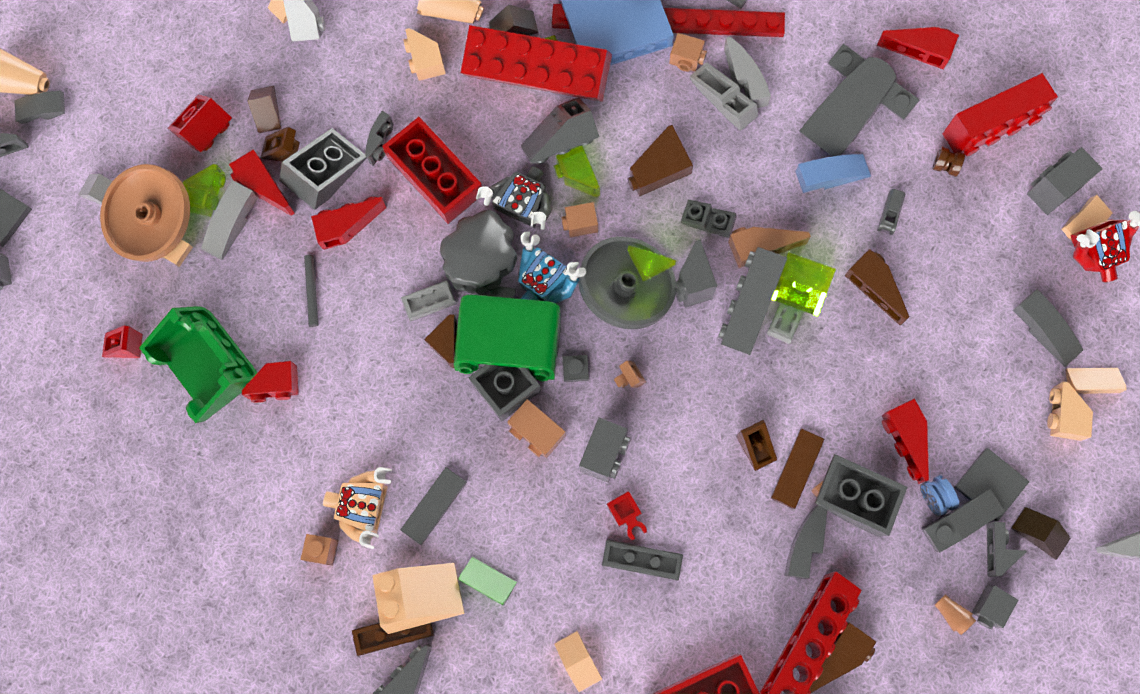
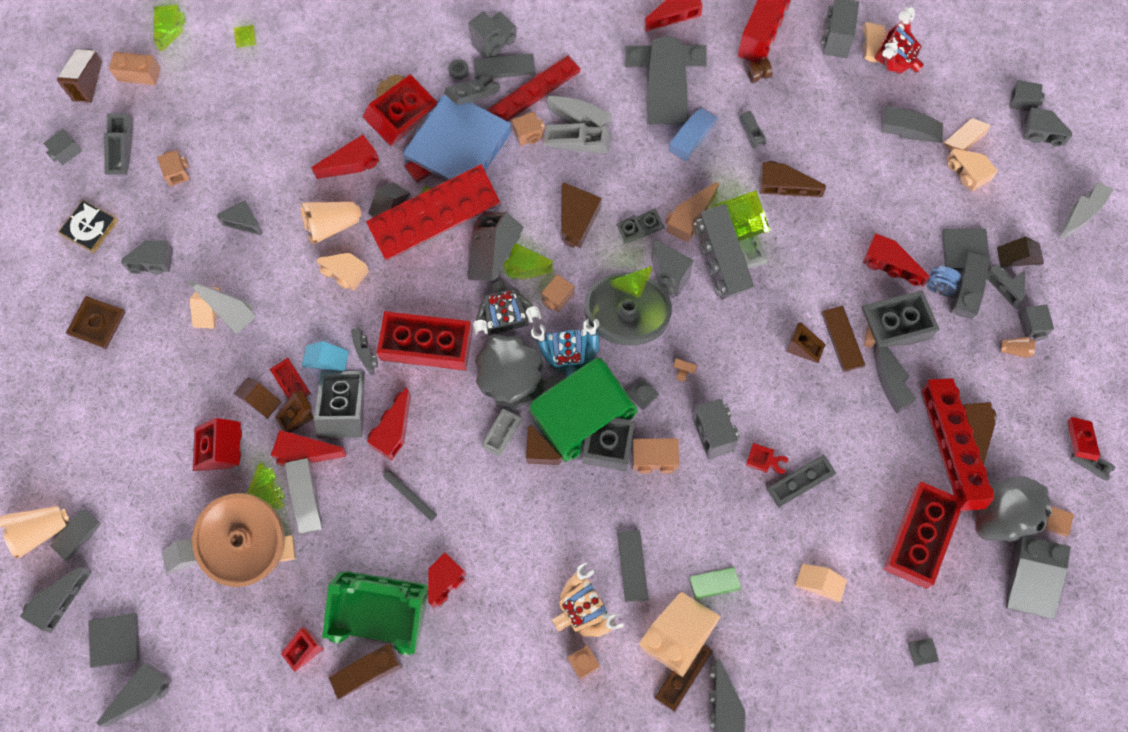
camera: 45 degrees left, 5 degrees down
none -> red plate [269,358,311,400]
none -> medium azure slope [302,341,349,371]
none -> reddish brown slope [329,643,403,700]

